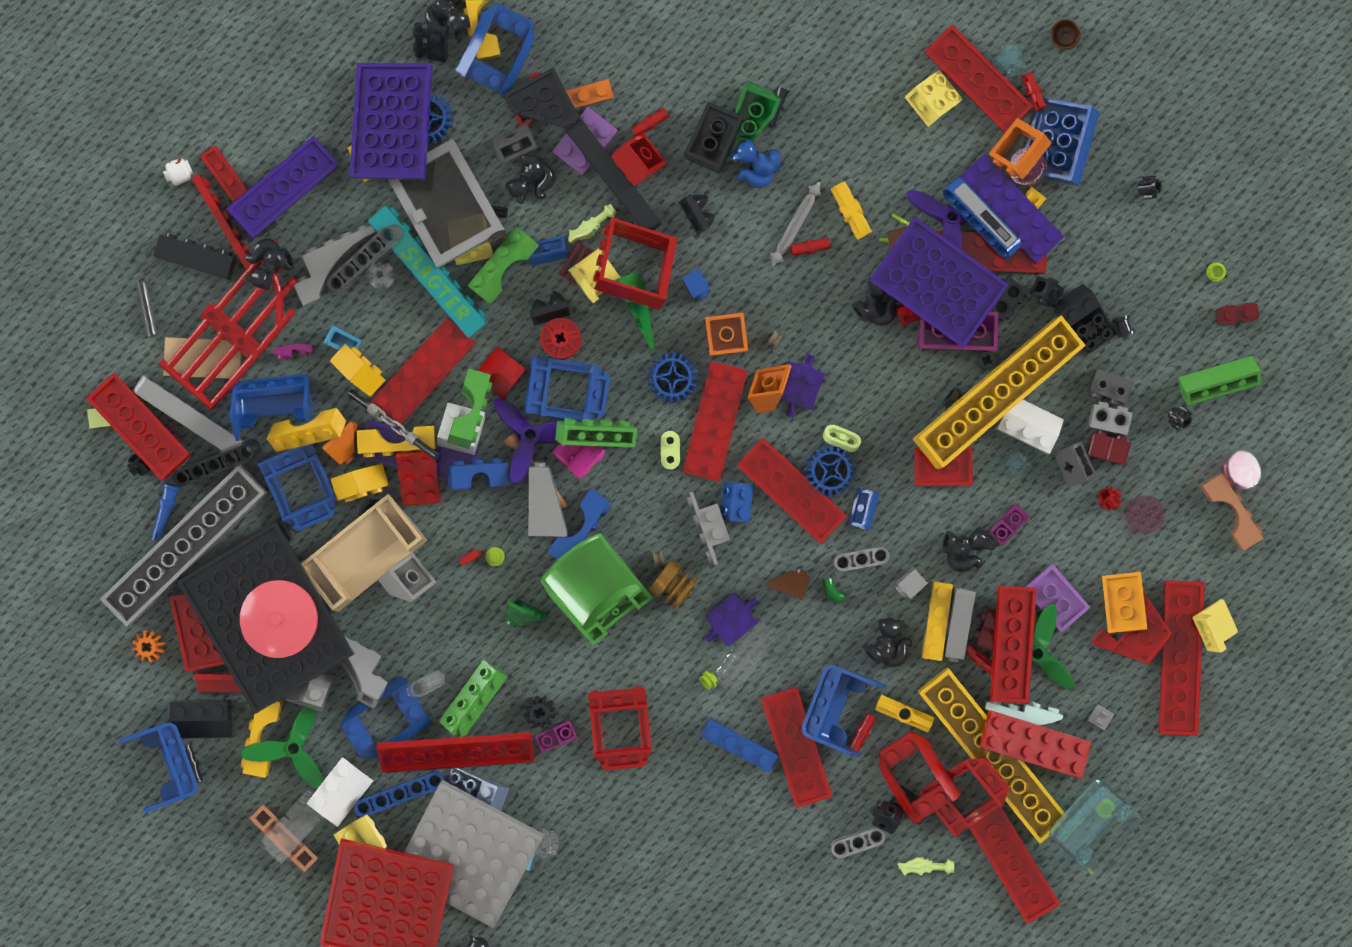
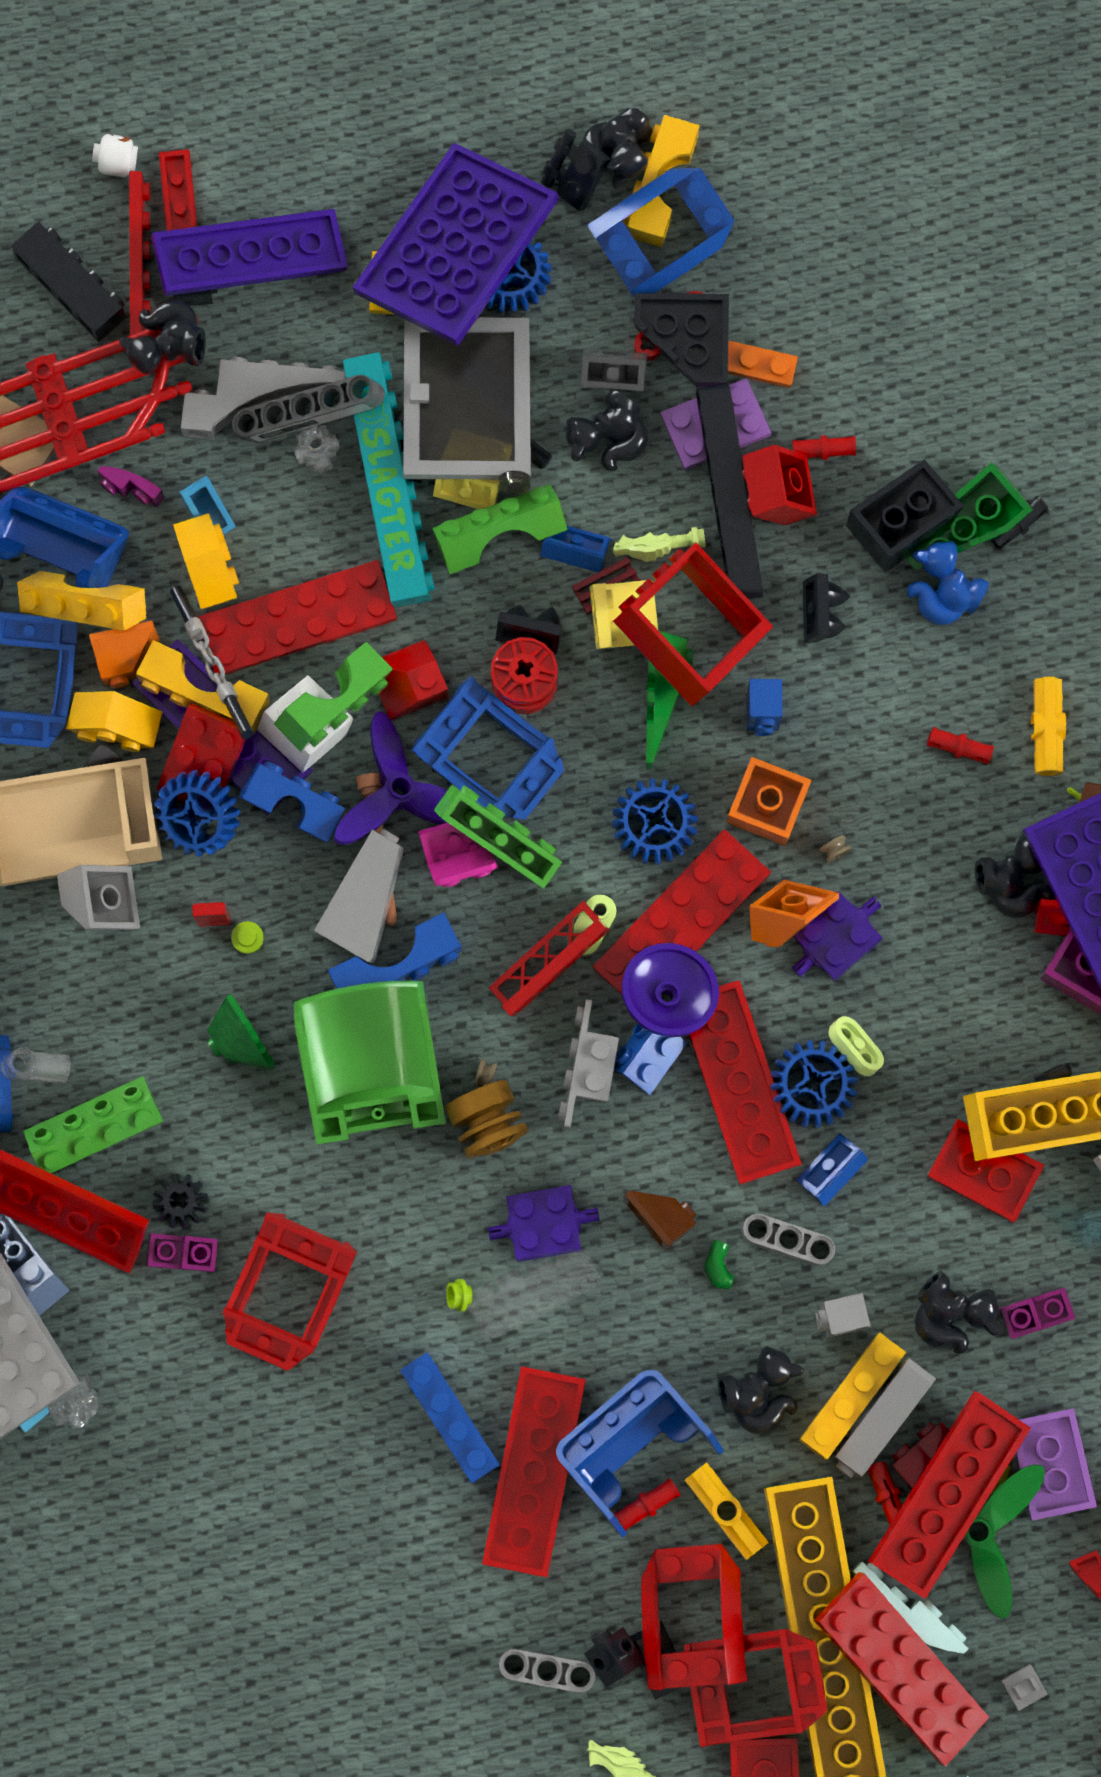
camera: 30 degrees right, 10 degrees down
light grey wheel [770,182,821,267] -> none
none -> blue gear [154,770,241,857]
none -> red fence [488,901,610,1016]
none -> dark purple dish [622,943,719,1037]

